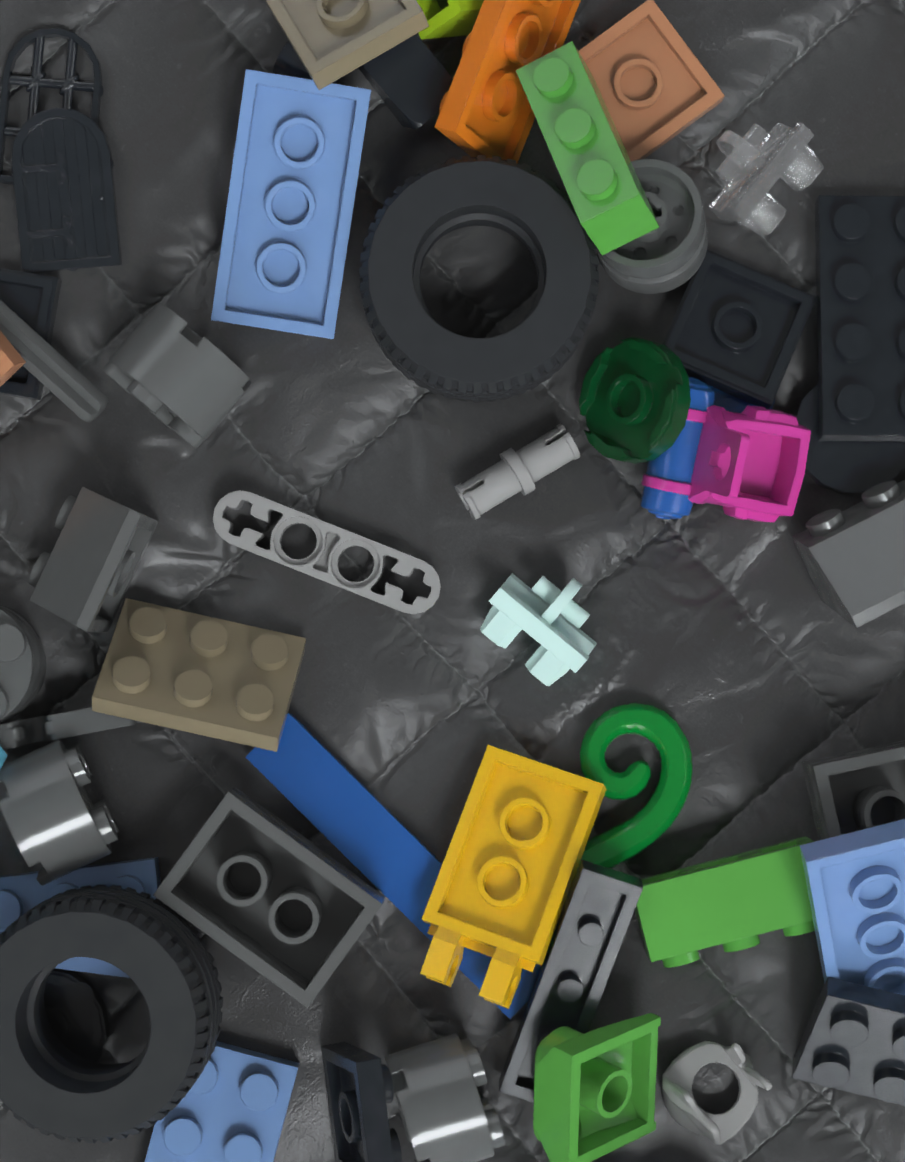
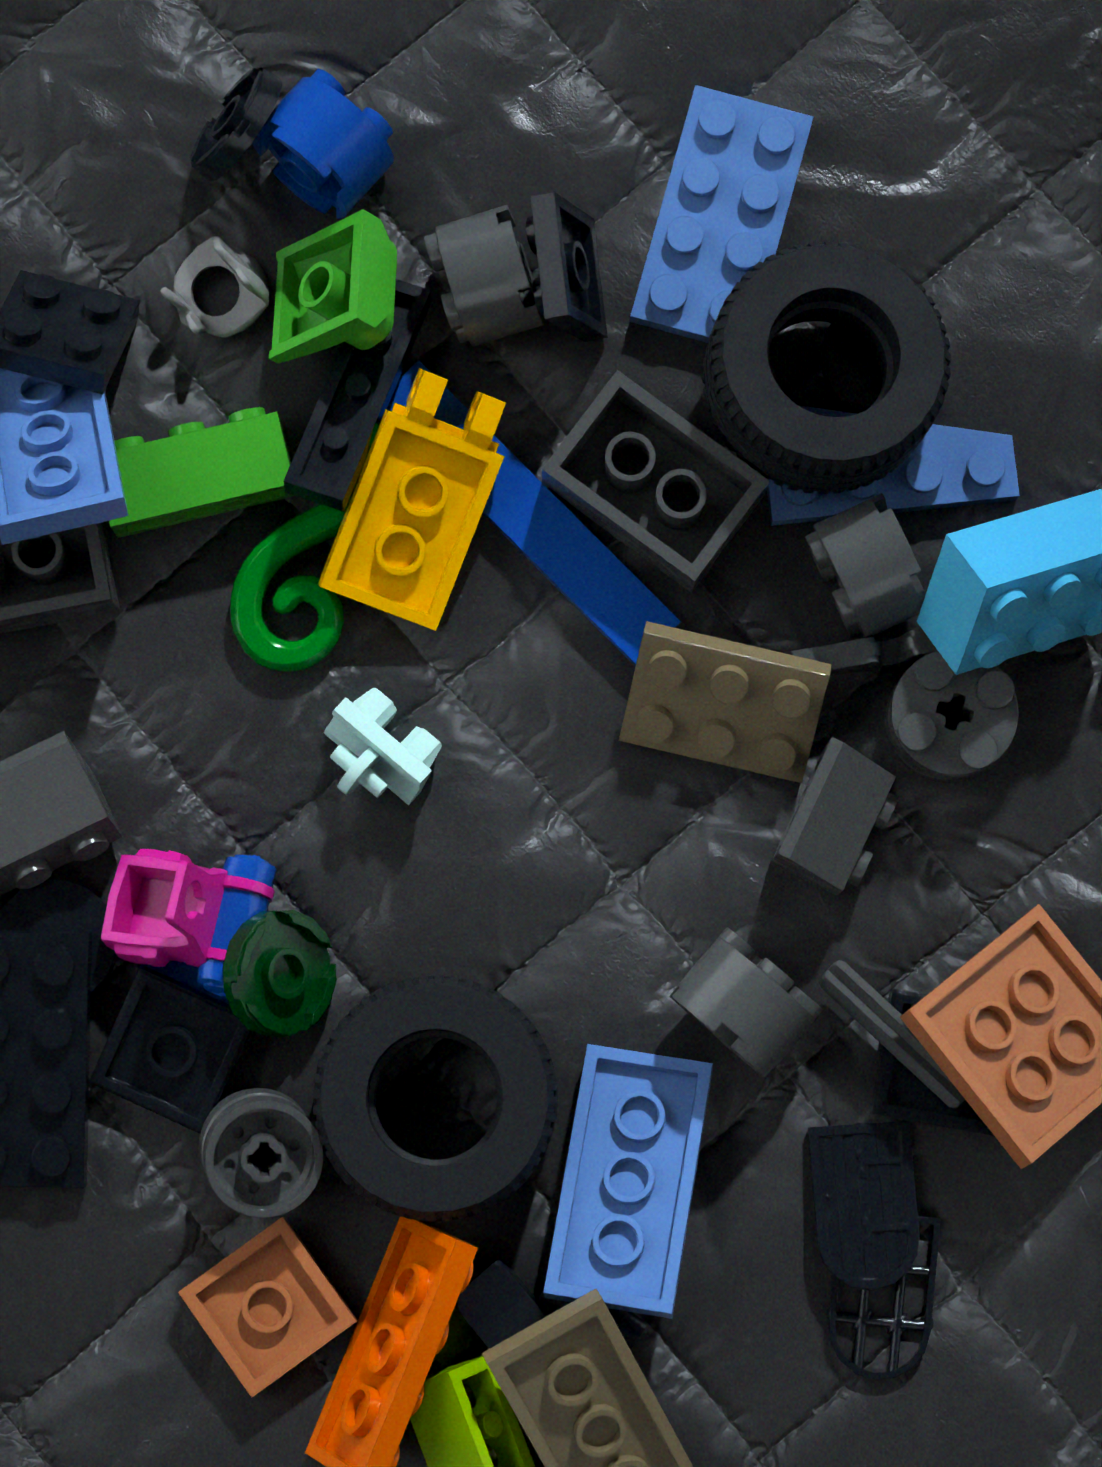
camera: 175 degrees right, 5 degrees down
light grey beam [213,490,441,615] -> none
light grey pin [455,423,581,520] -> none
bright green brick [516,41,660,256] -> none
clear hips [708,122,824,235] -> none

